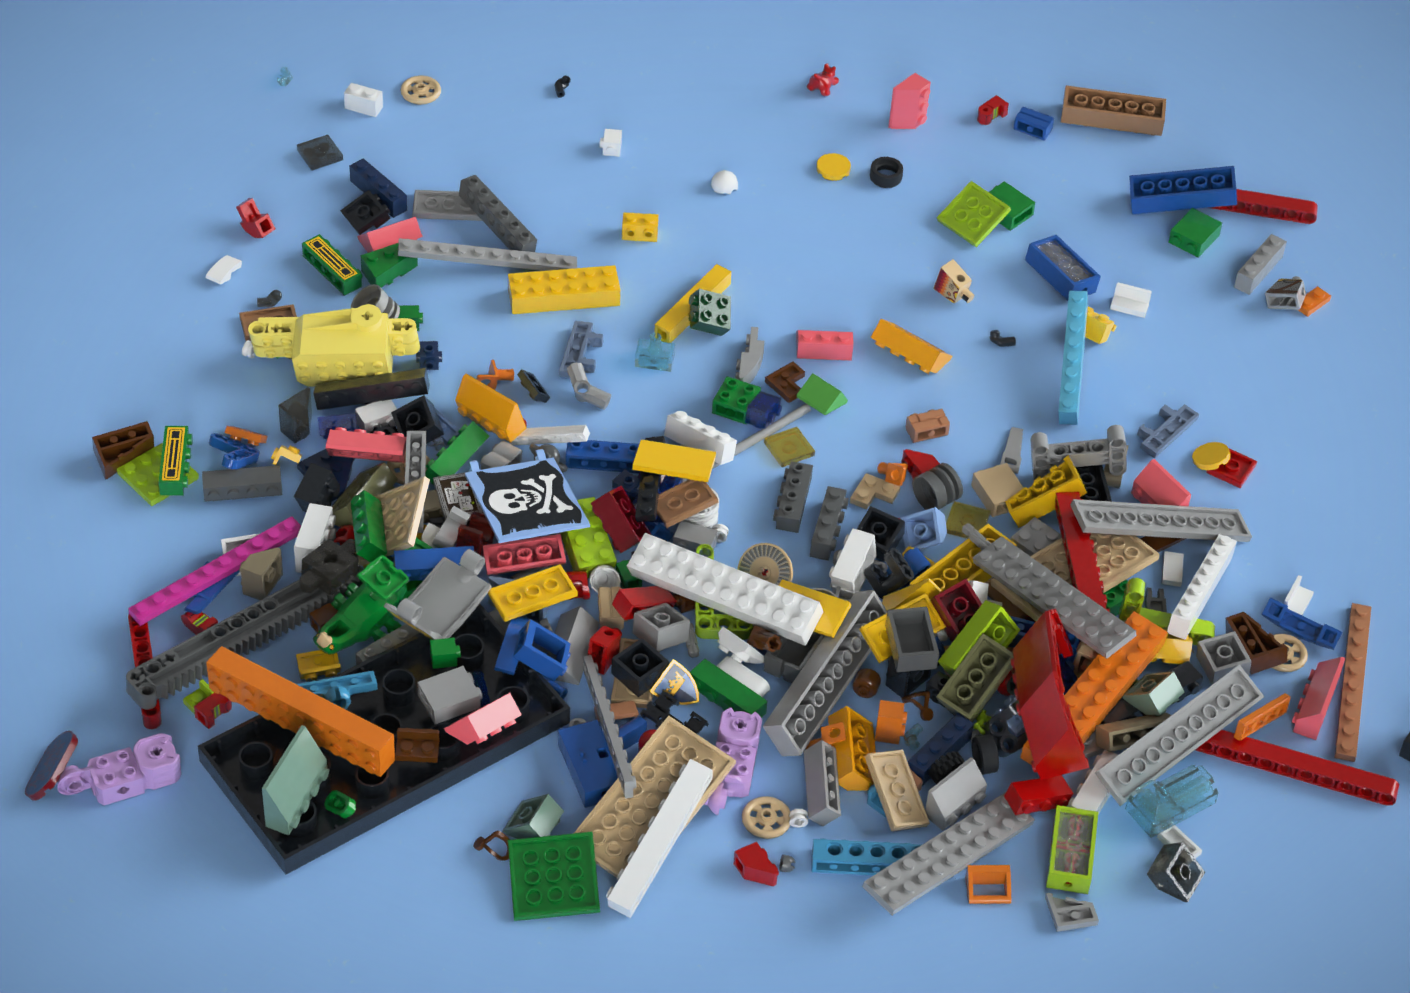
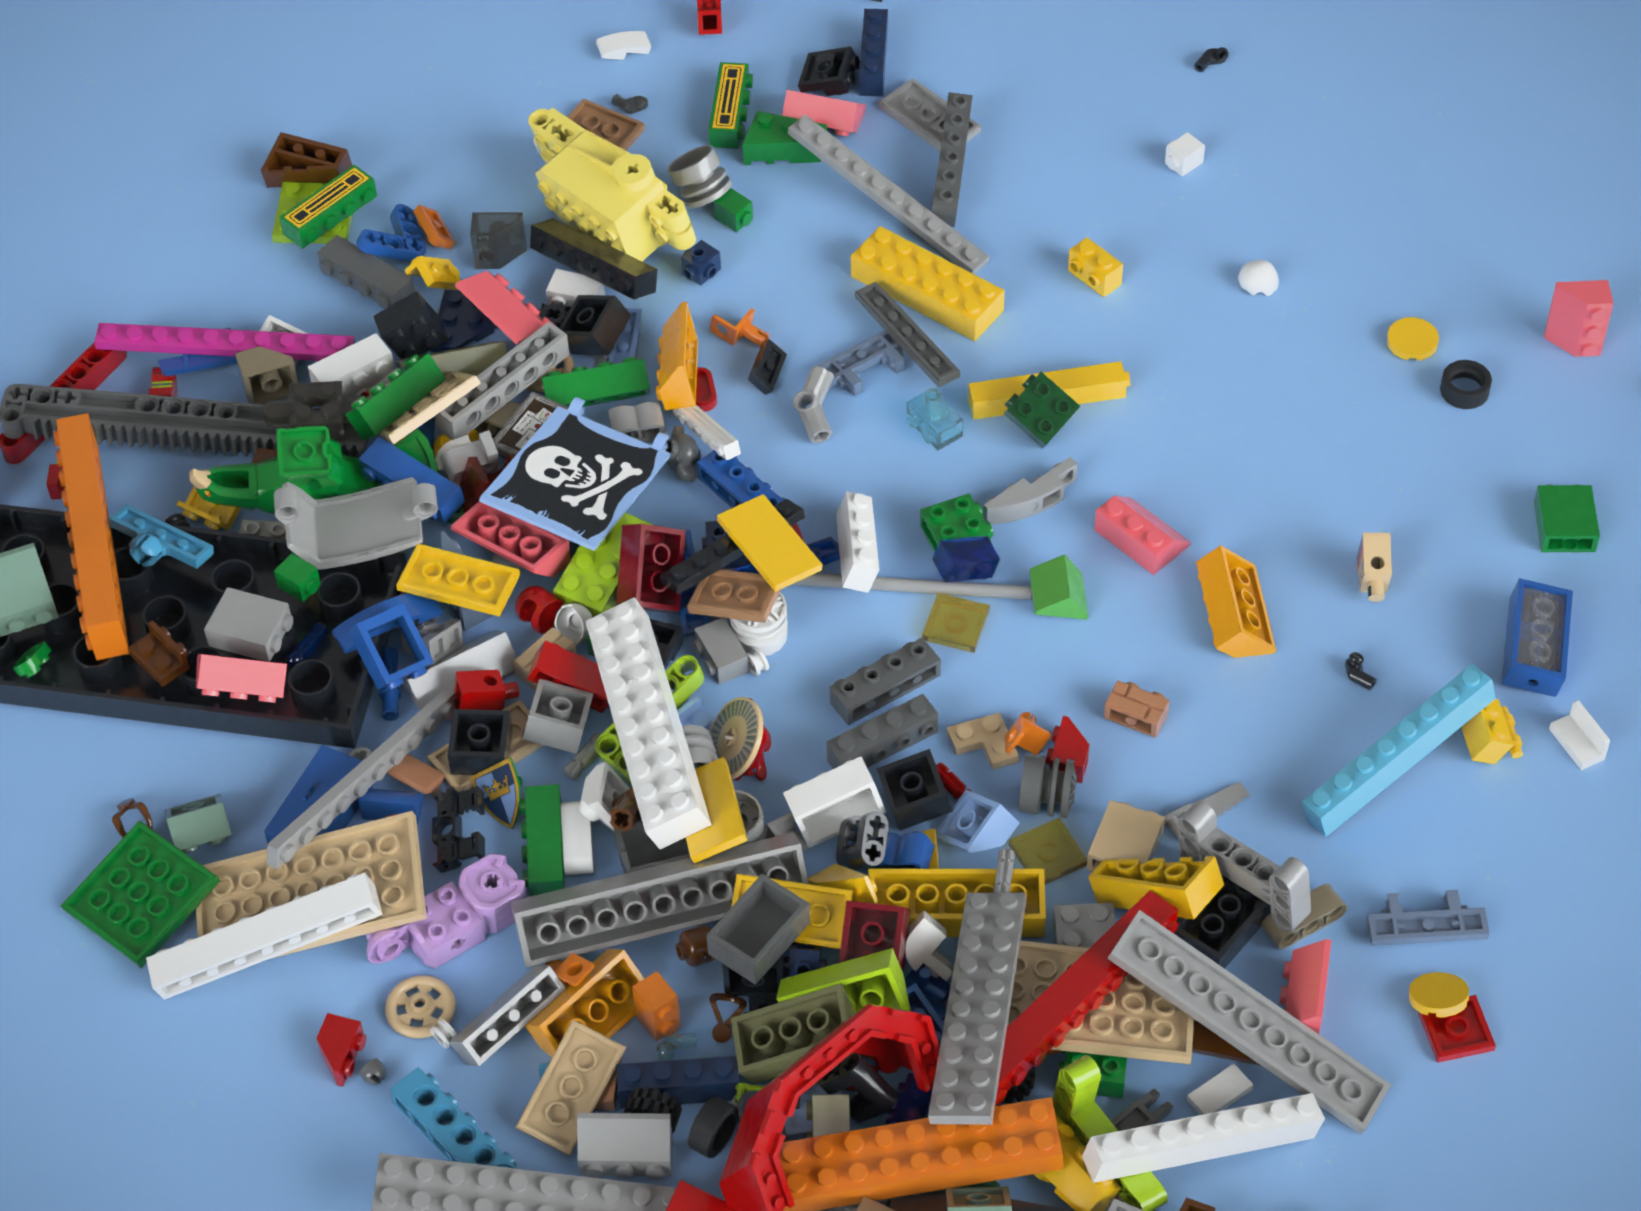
camera: 50 degrees right, 5 degrees up
clear blue brick [317,413,357,439] -> none
reddish brown plate [765,361,805,403] -> none
red animal [807,63,839,96] -> none
lime plate [937,181,1011,248] -> none
none -> dark grey tile [855,282,960,388]

